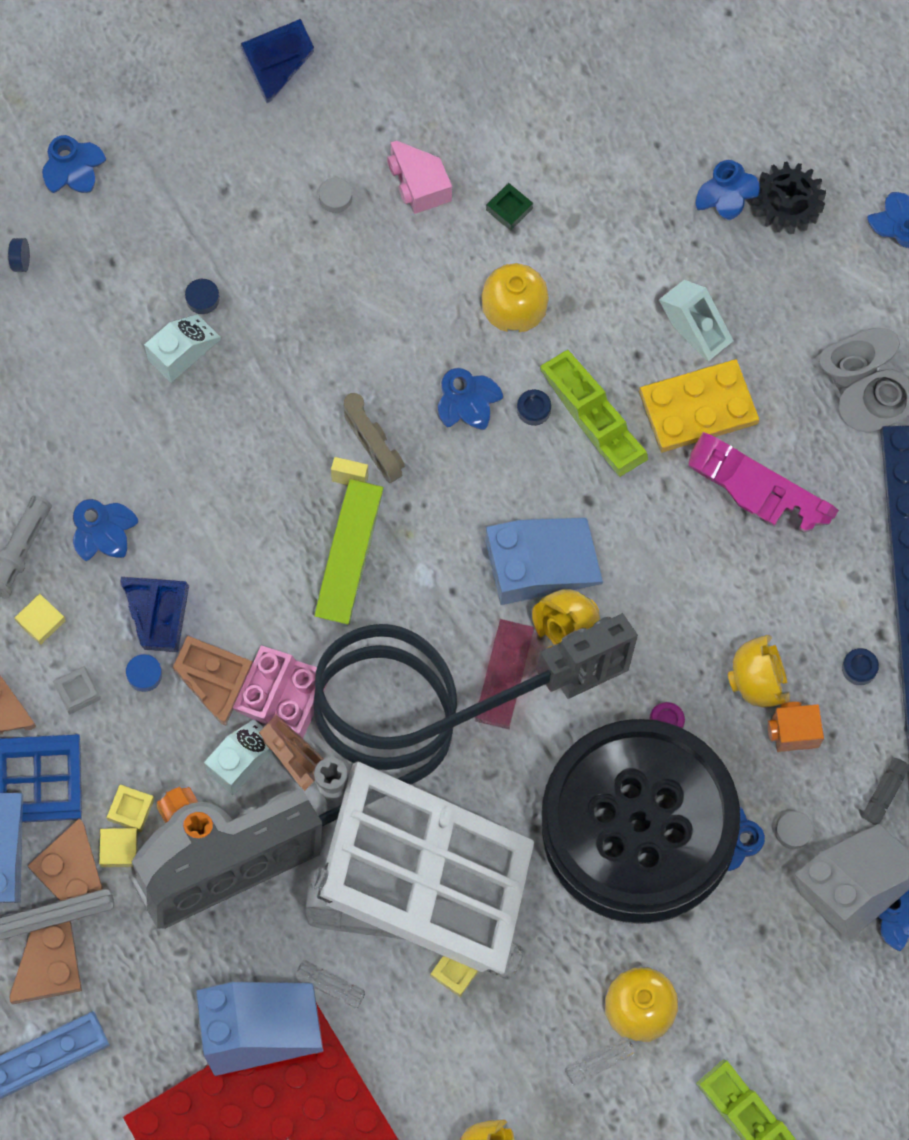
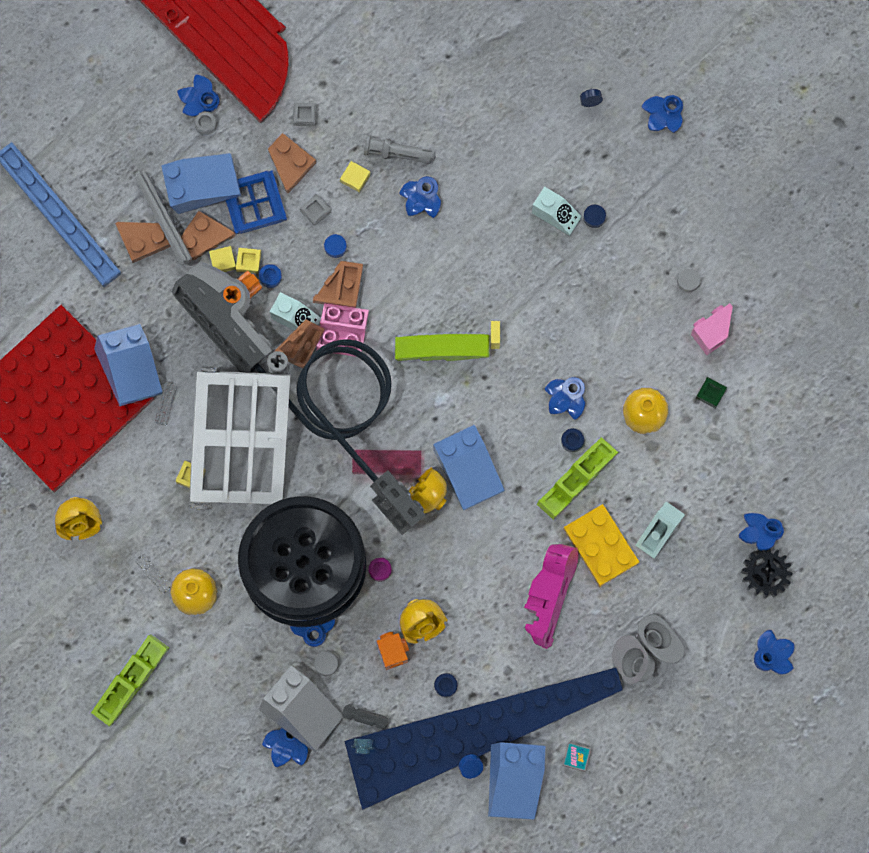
camera: 80 degrees right, 5 degrees up
clear blue wing [120,577,189,652] -> none
clear blue wing [240,19,314,103] -> none
dark tan plate [344,393,405,483] -> none
none -> blue tile [259,264,282,288]

